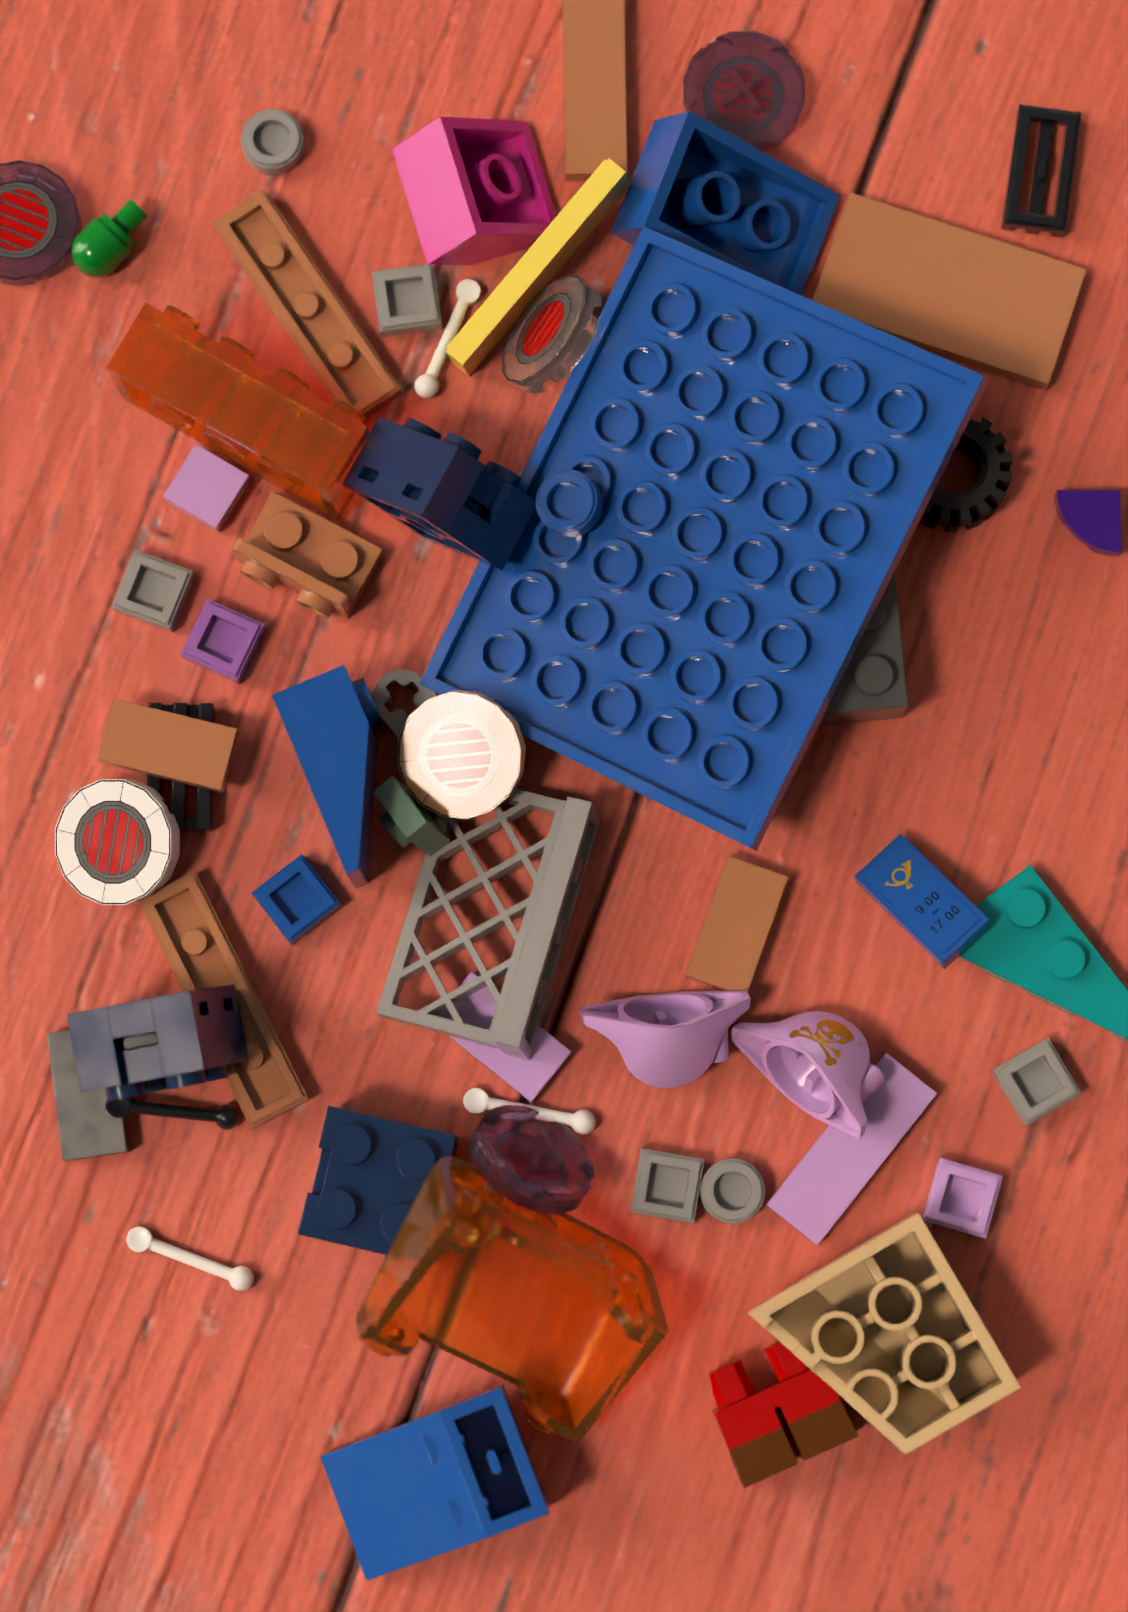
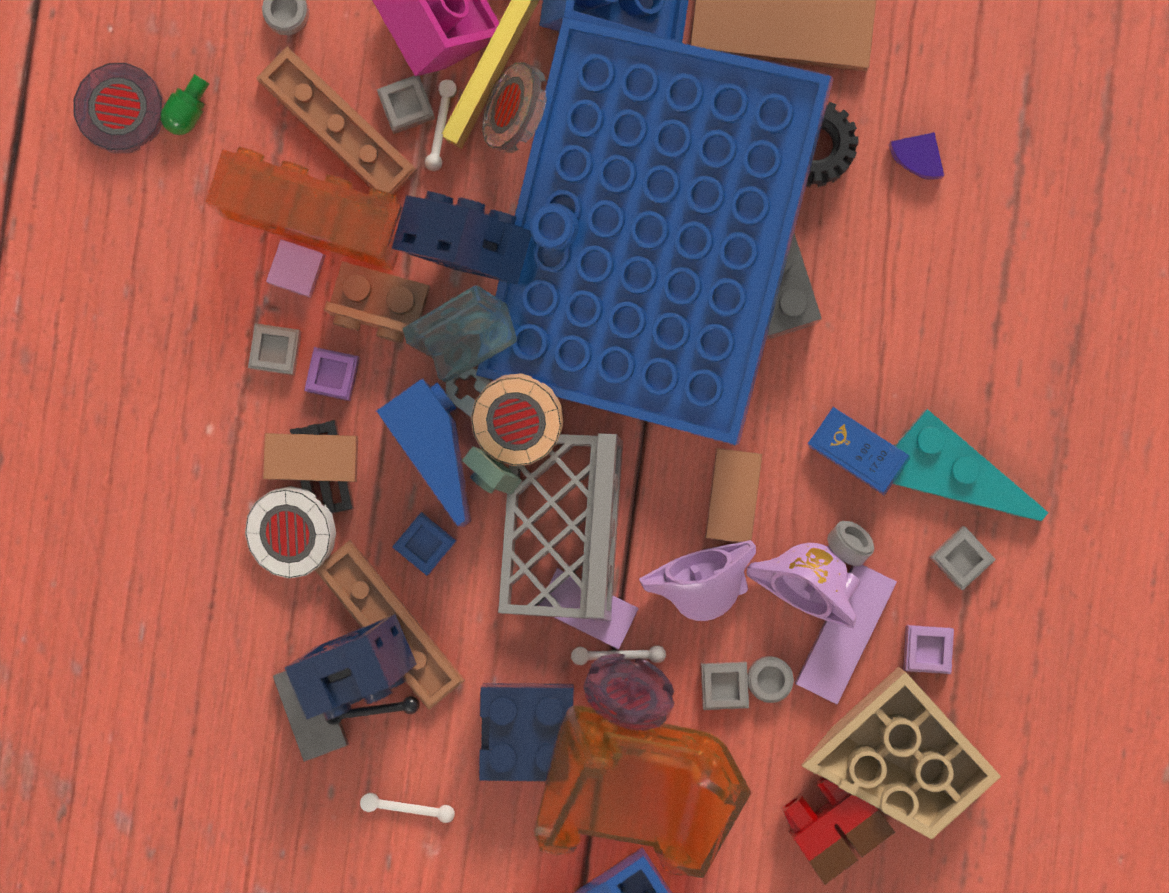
camera: 15 degrees left, 5 degrees up
none -> clear light blue bracket [403,285,517,382]
none -> light grey tile [827,521,874,566]

